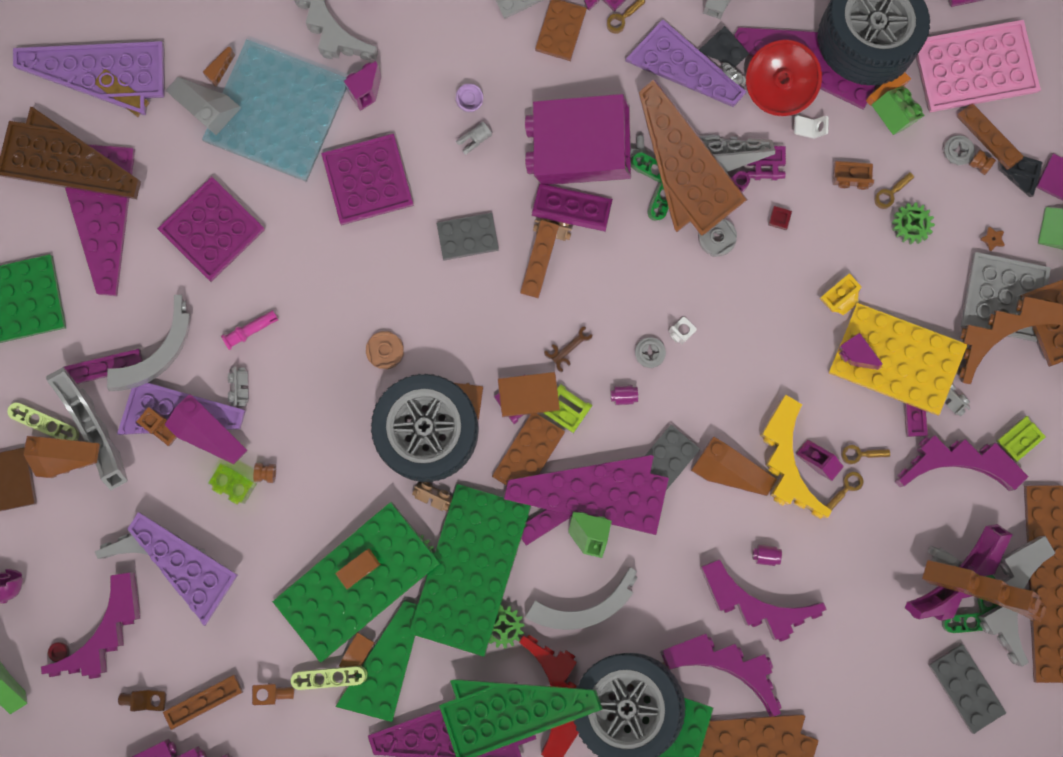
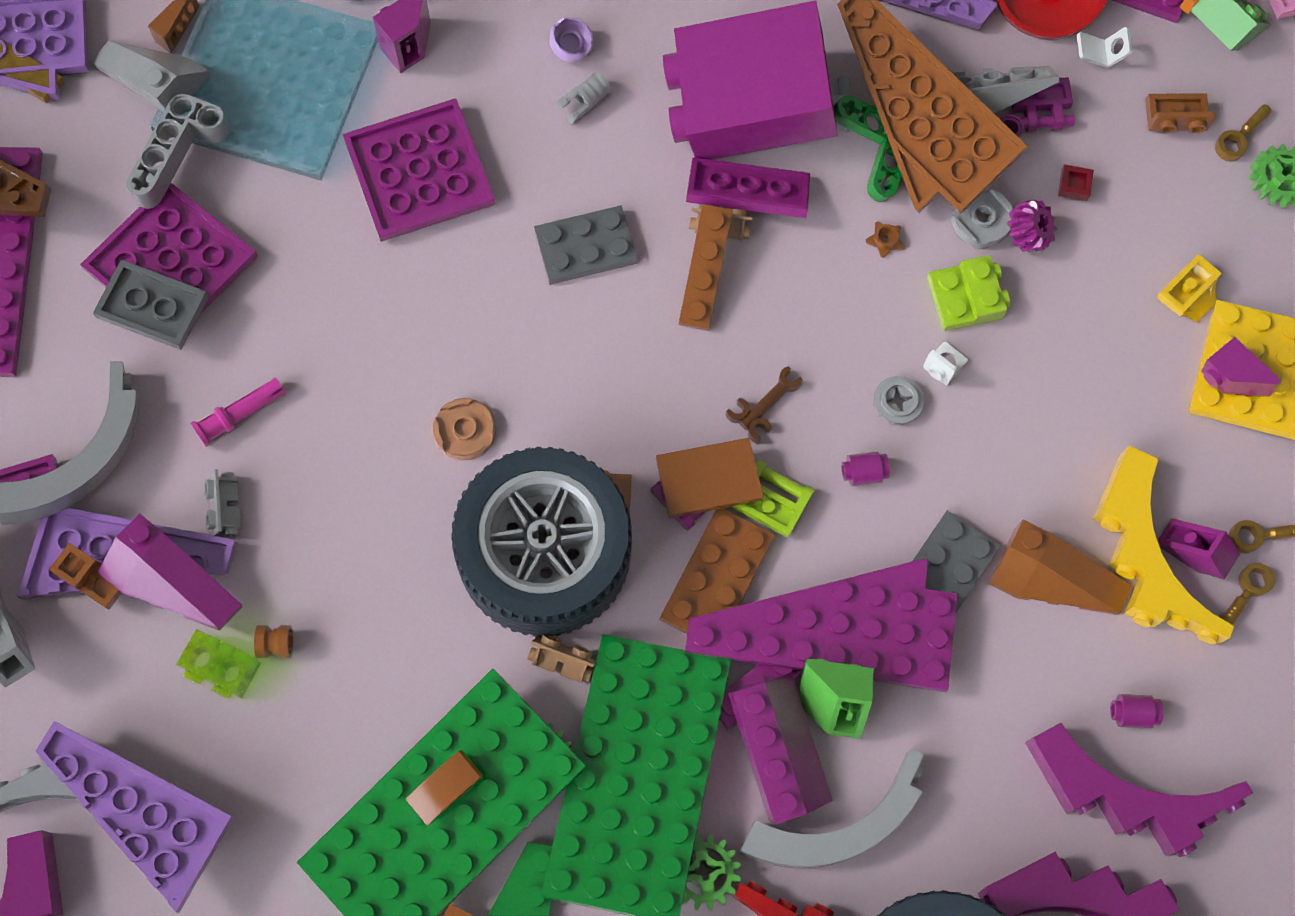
camera: 10 degrees left, 10 degrees down
none -> dark grey plate [93,260,209,350]
none -> light grey beam [126,94,230,209]
none -> magenta slope [728,672,833,825]
none -> dark orange plate [866,221,905,258]
none -> lime plate [927,255,1010,331]
none -> magenta gear [1006,200,1058,252]

